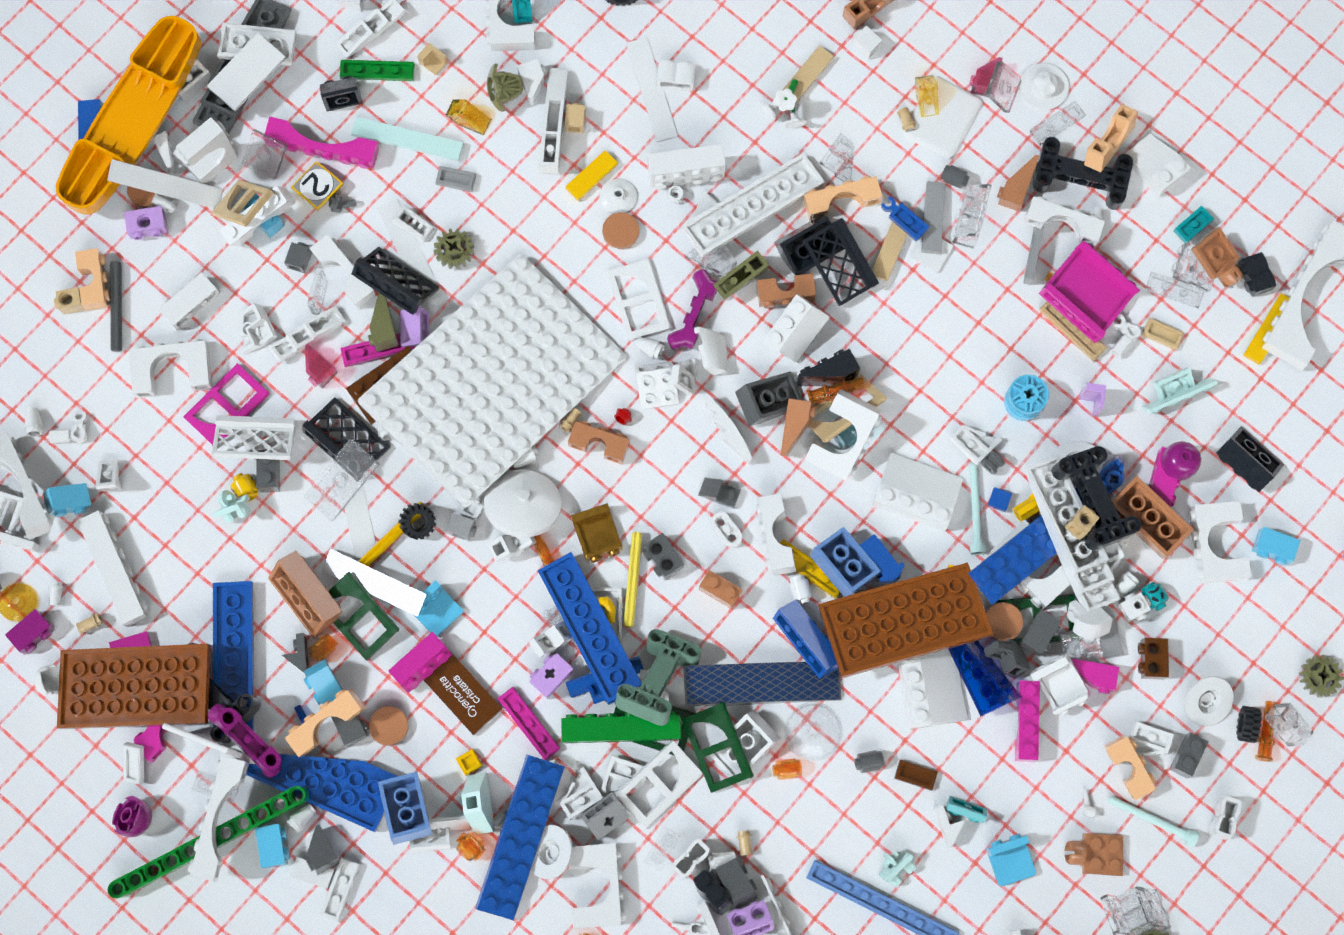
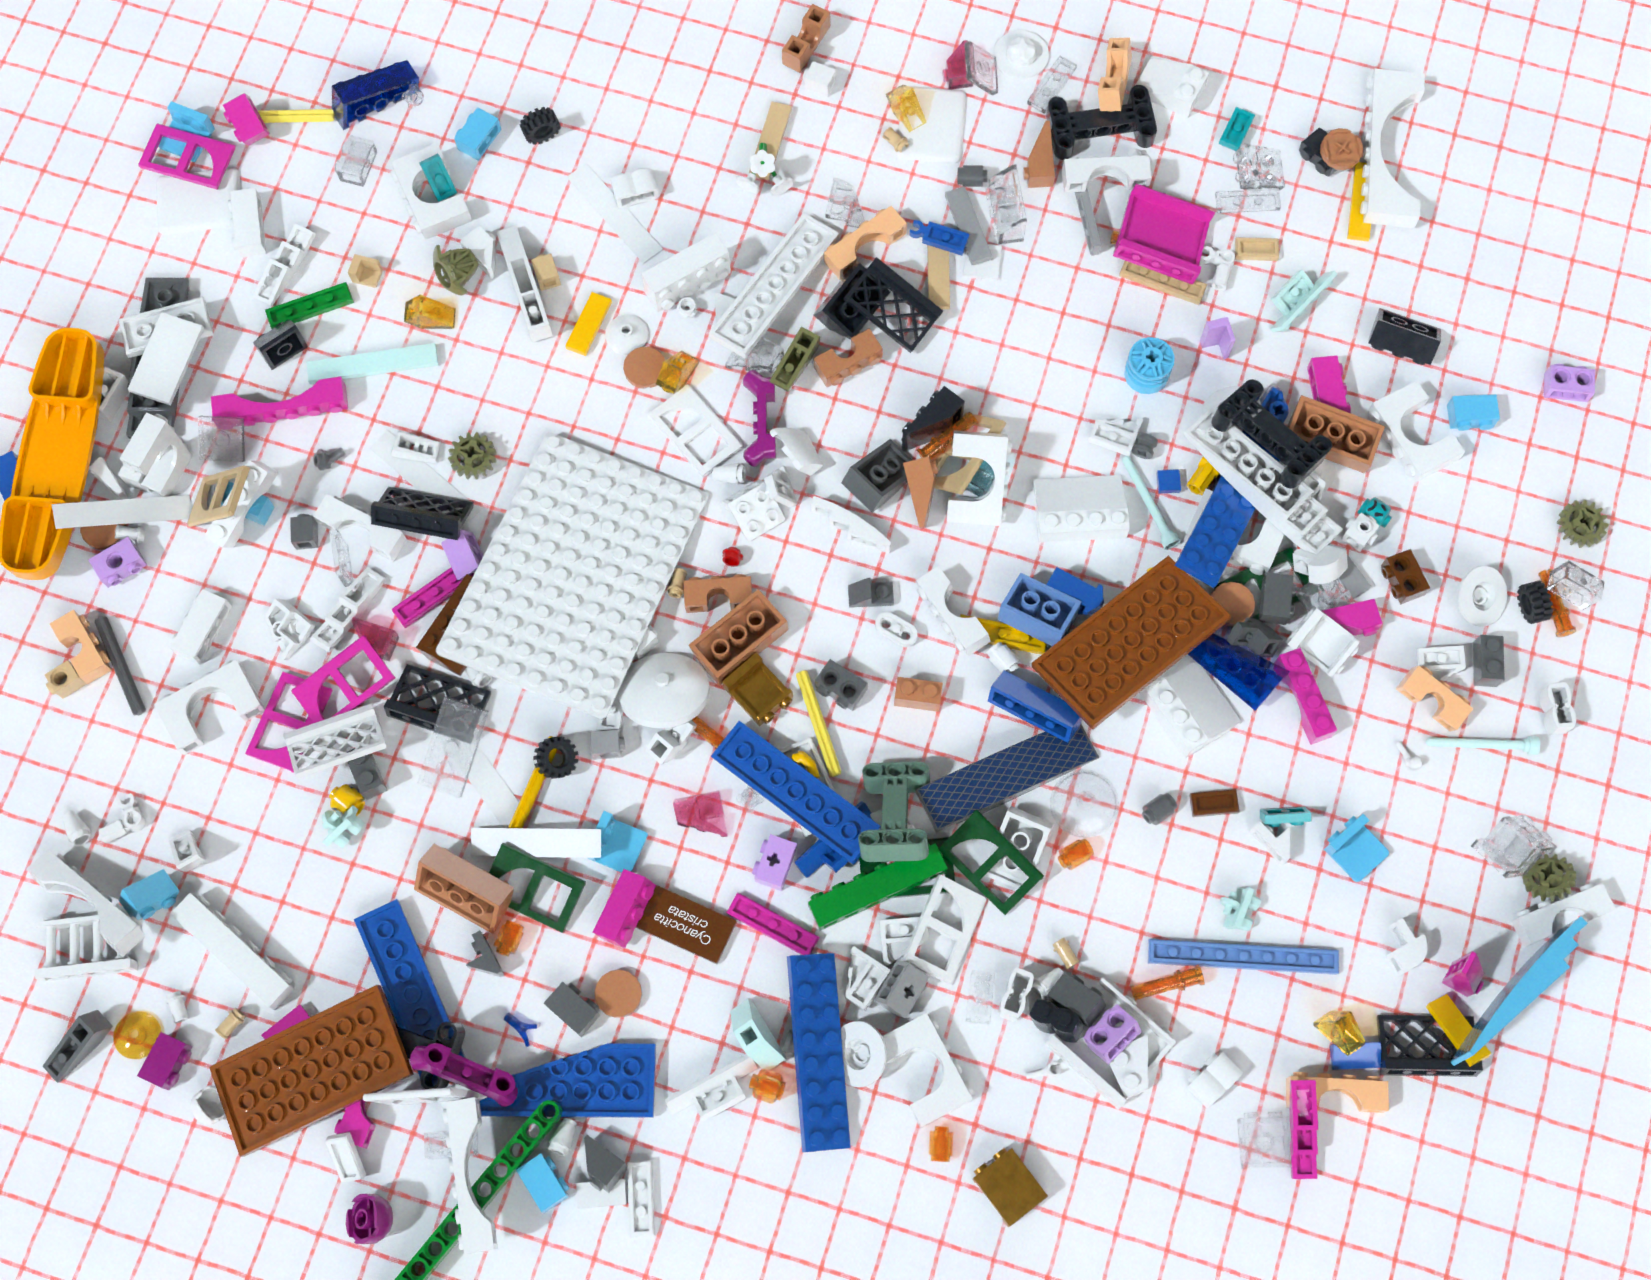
camera: 20 degrees left, 5 degrees down
light nougat arch [285,689,366,757] -> none
slope [290,161,343,211] -> none
medium azure brick [304,659,343,705] -> none
olive slope [368,293,399,352] -> none
medium blue brick [378,772,433,845] -> none
light grey tile [435,166,476,192] -> none
yellow tile [456,749,482,776] -> none
white brick [529,621,573,658] -> none
white slope [763,294,830,363] -> none
tan brick [1064,505,1099,540] -> none
nougat plate [1064,833,1123,876] -> none
white cone [1115,572,1139,599] -> none
magenta cylinder [1161,441,1202,481] -> none
nougat plate [1191,227,1243,287] -> none
none -> dark pink window [291,635,396,723]
none -> clear yellow slope [656,350,700,394]
none -> clear pink slope [673,790,728,837]
none -> nougat slope [688,589,788,686]
none -> clear orange pin [1130,964,1205,1001]
none -> nougat tile [1320,128,1363,170]

